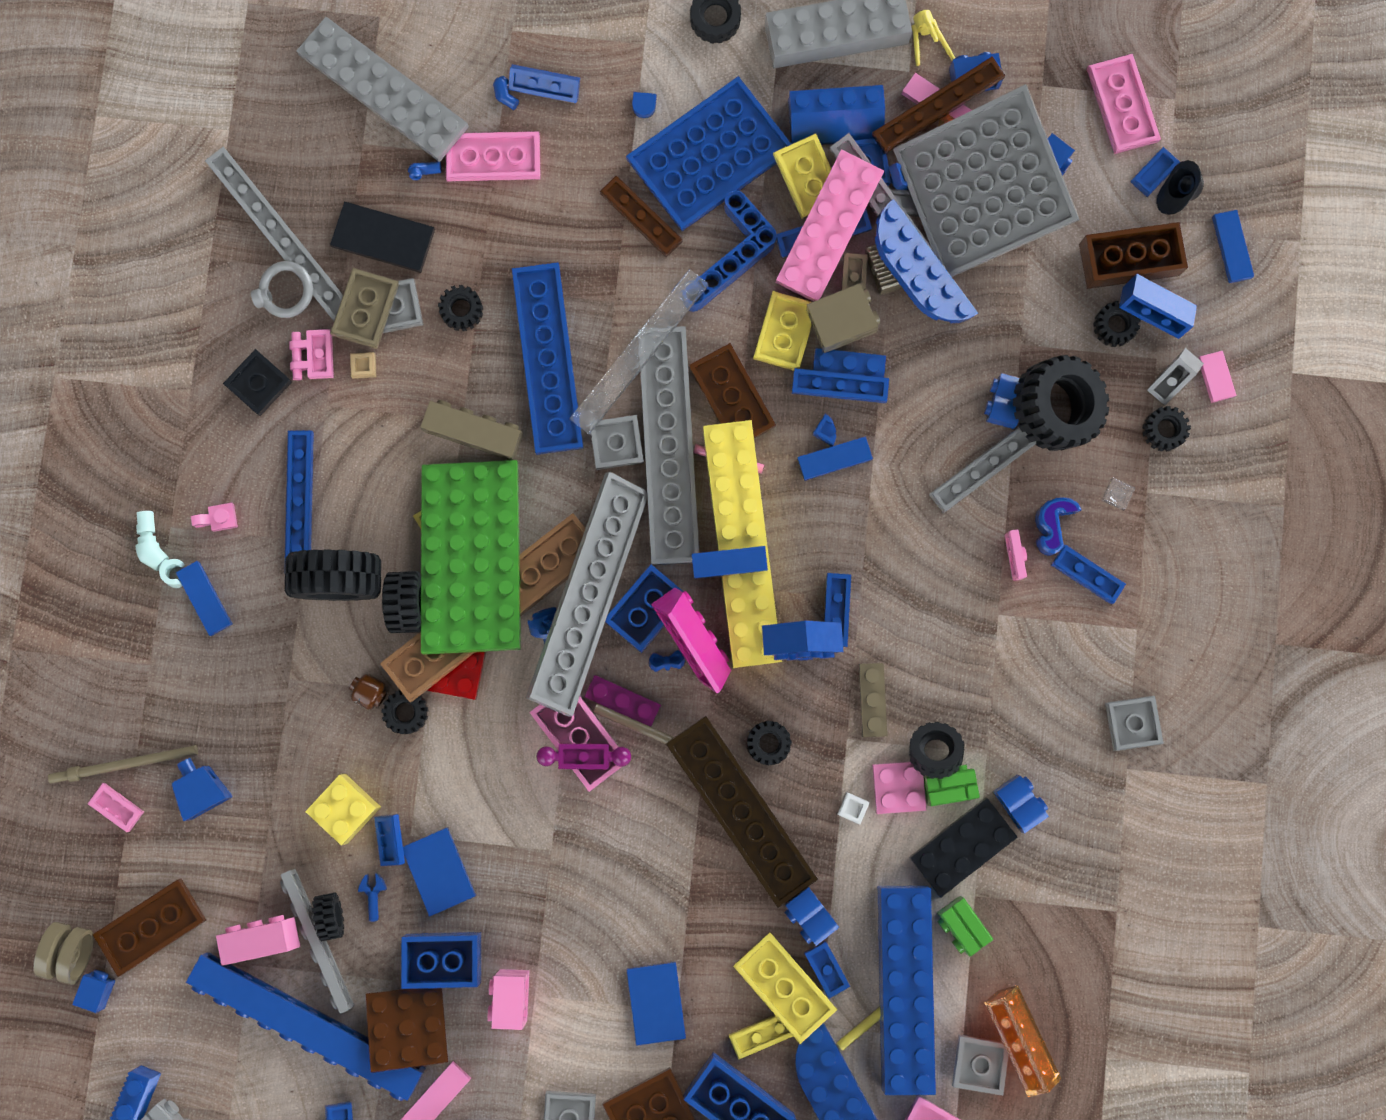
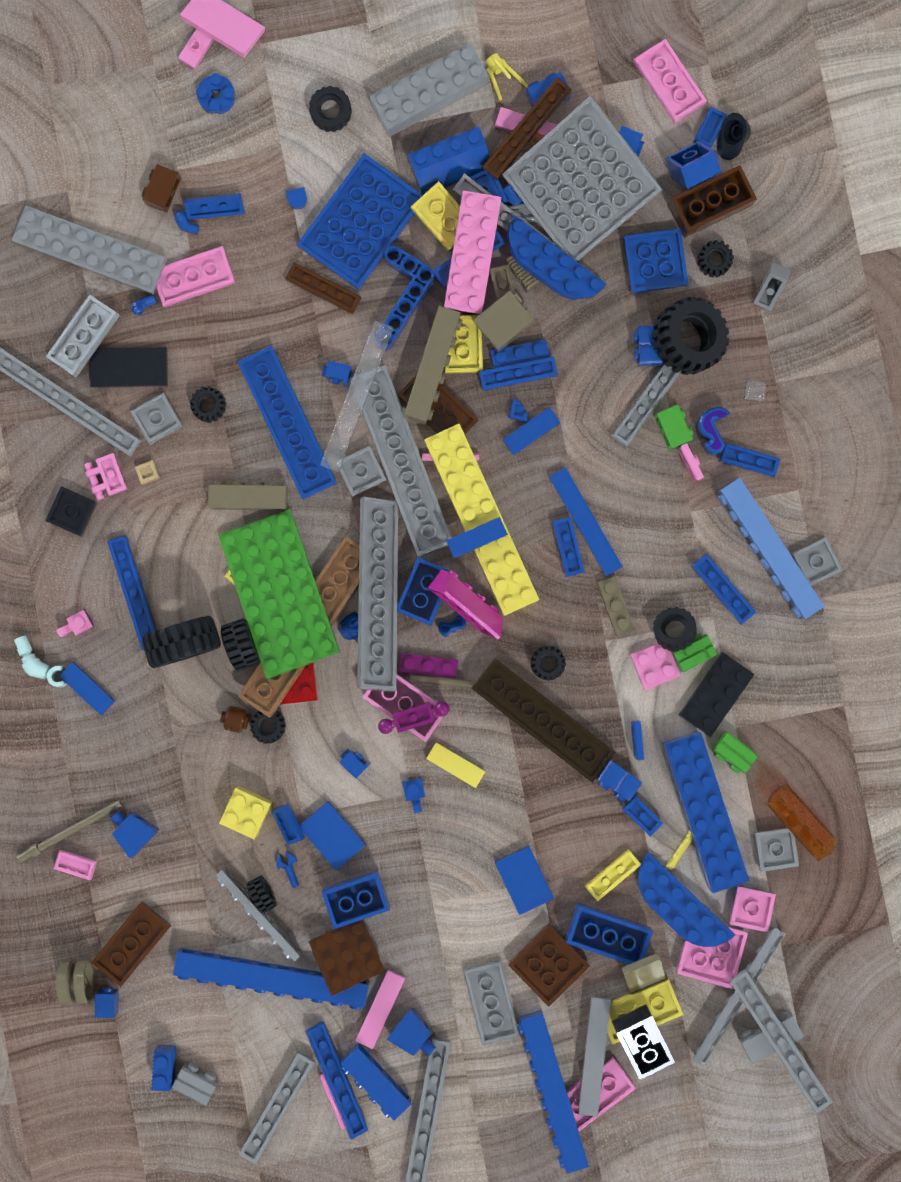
camera: 20 degrees left, 5 degrees up
bright pink brick [216,915,300,966] -> none
light grey piece [251,261,313,318] -> none
dark tan tile [330,268,399,349] -> none
bright pink brick [487,969,530,1030] -> none
light yellow tile [733,932,837,1044] -> none
blue brick [762,621,844,661] -> none
white tile [837,792,870,825] -> none
blue brick [993,775,1049,833] -> none
blue brick [1119,274,1197,339] -> none
black tyre [1142,406,1191,452] -> none
bright pink tile [1198,351,1237,403] -> none
blue tile [1212,210,1254,283] -> none
none -> light grey plate [46,294,120,377]
none -> reddish brown brick [142,164,181,213]
none -> blue brick [322,361,352,388]
none -> blue brick [339,749,370,778]
none -> blue plate [403,778,425,813]
none -> dark tan brick [404,306,463,425]
none -> light yellow tile [426,742,485,788]
none -> blue tile [549,468,623,576]
none -> blue plate [623,228,689,294]
none -> blue tile [631,720,644,760]
none -> bright green brick [654,405,694,451]
none -> blue brick [665,141,721,189]
none -> blue plate [691,554,756,625]
none -> medium blue brick [717,478,825,619]

